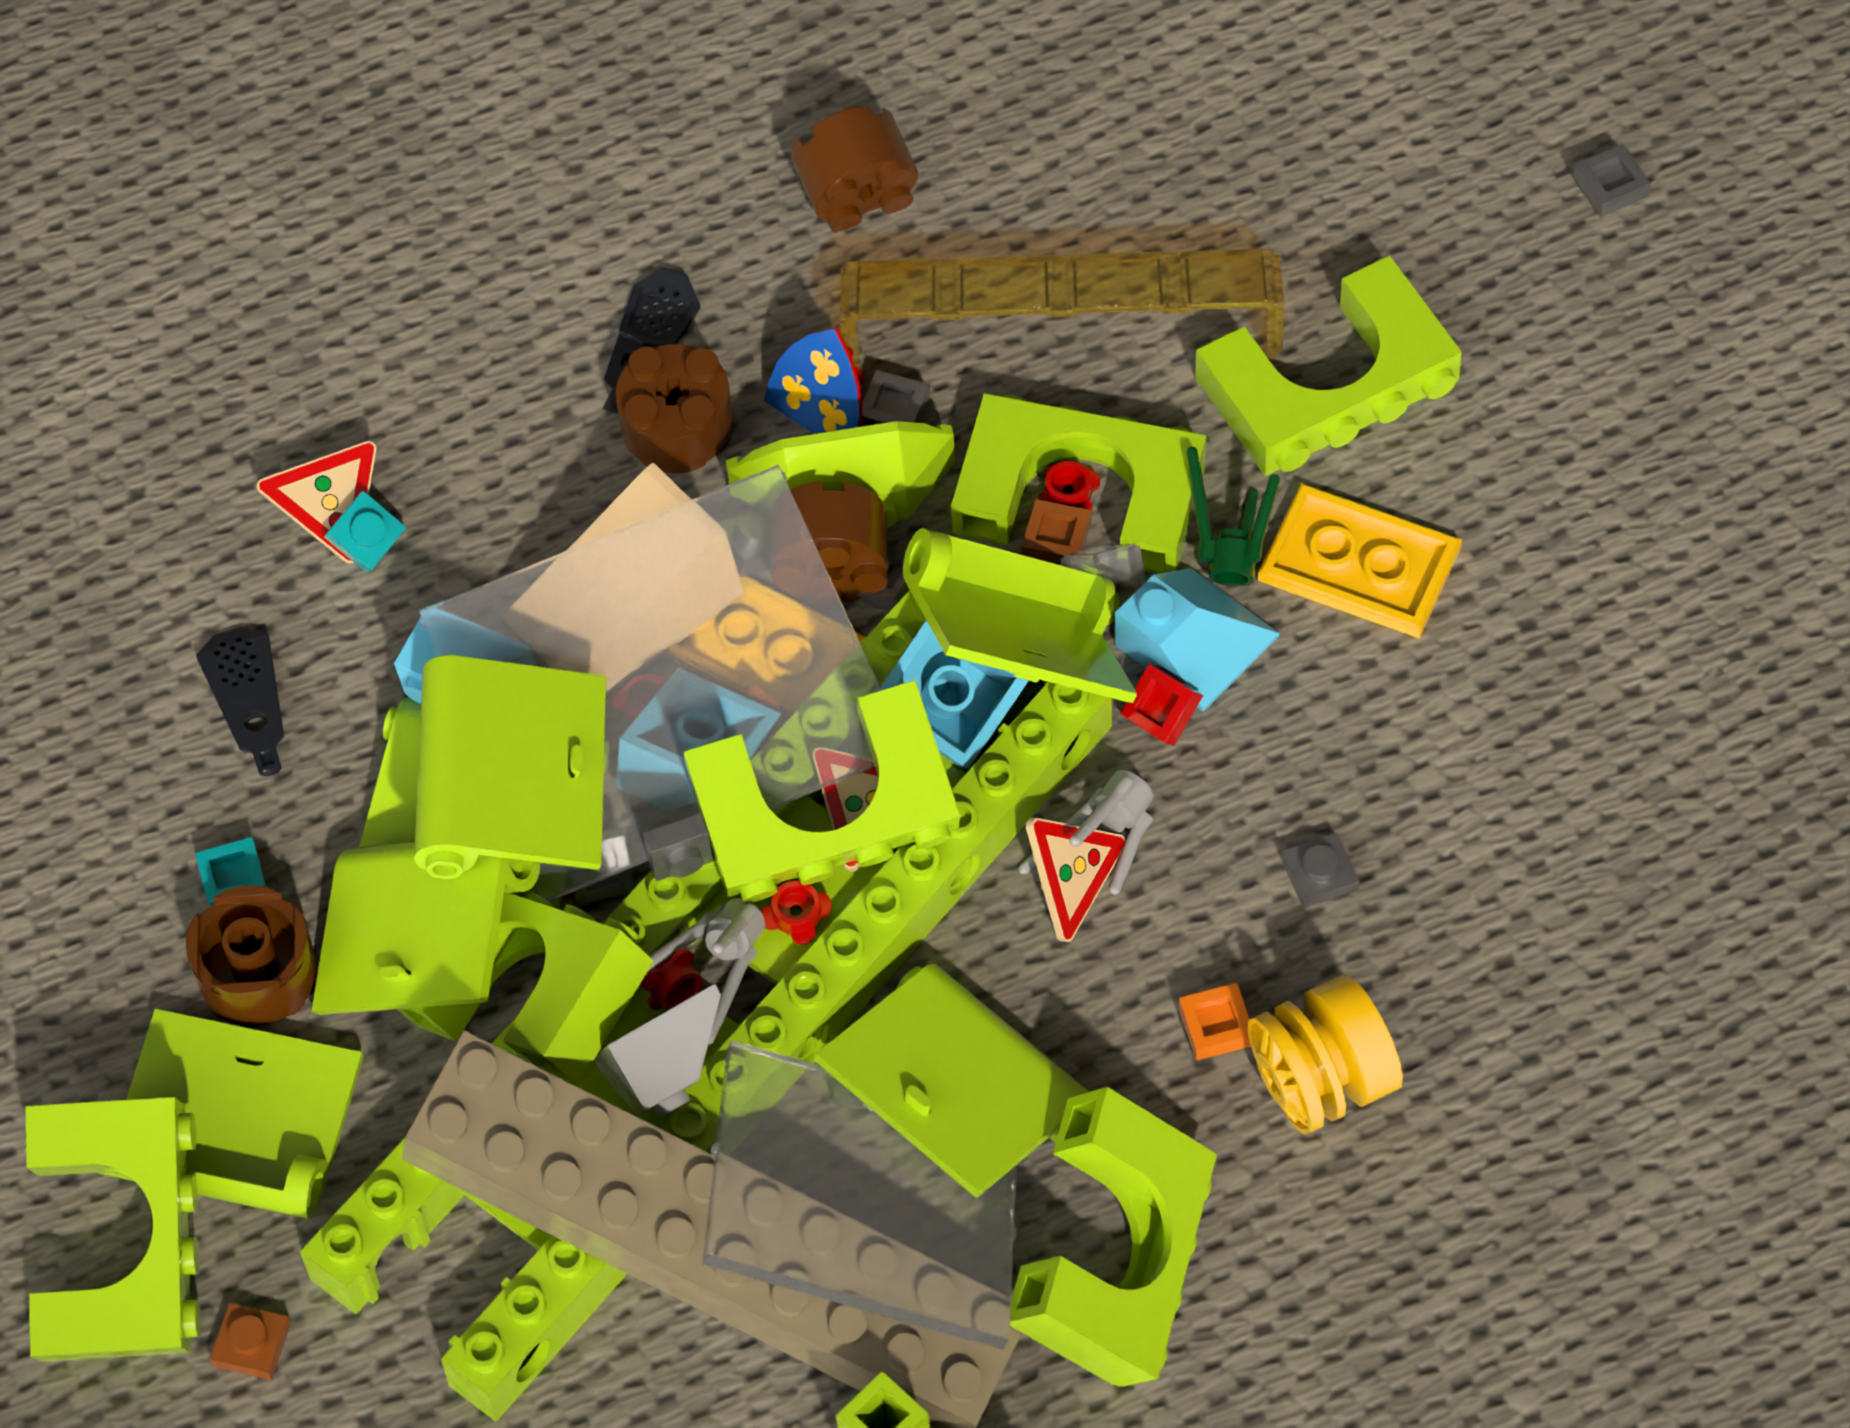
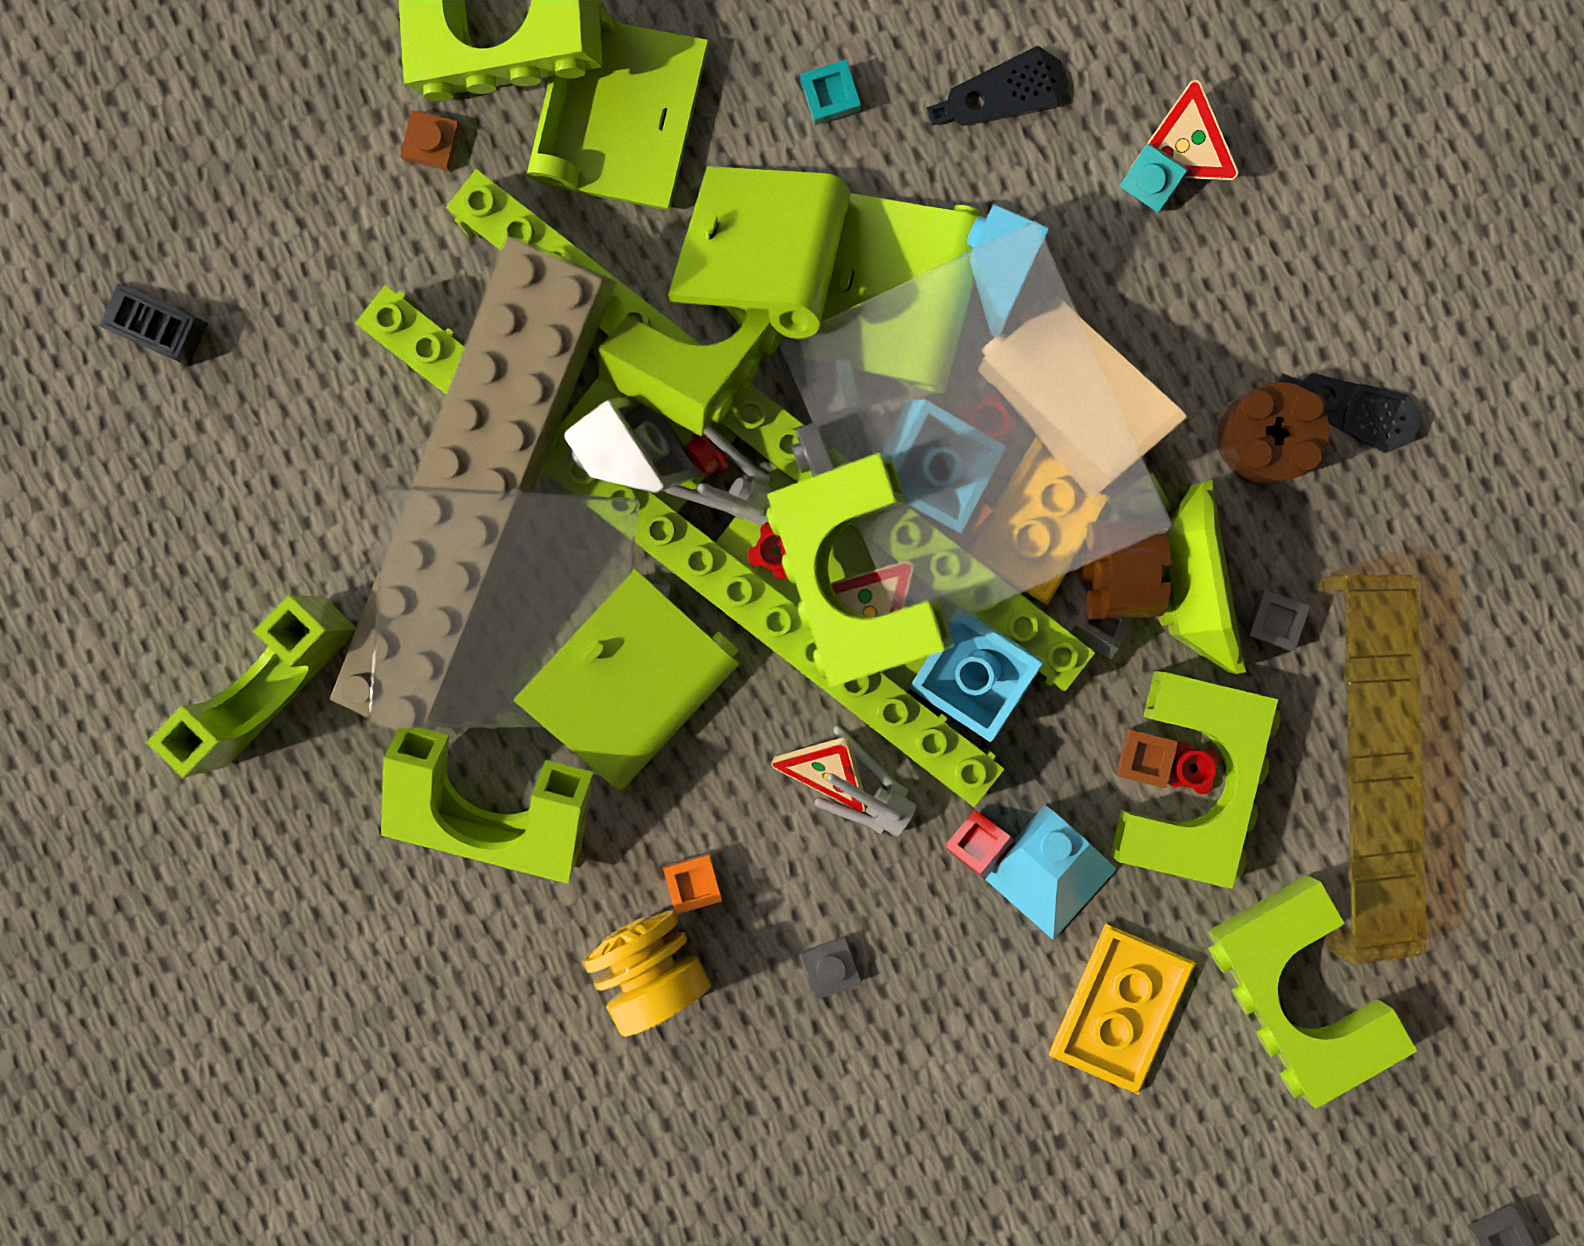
camera: 85 degrees right, 30 degrees up
reddish brown brick [186,885,317,1026] -> none
lime door [414,655,606,879] -> none
blue shield [764,327,864,434] -> none
reddish brown brick [791,106,918,233] -> none
lime door [903,528,1138,704] -> none
clear slope [1060,544,1147,587] -> none
dark green plant [1186,446,1280,586] -> none

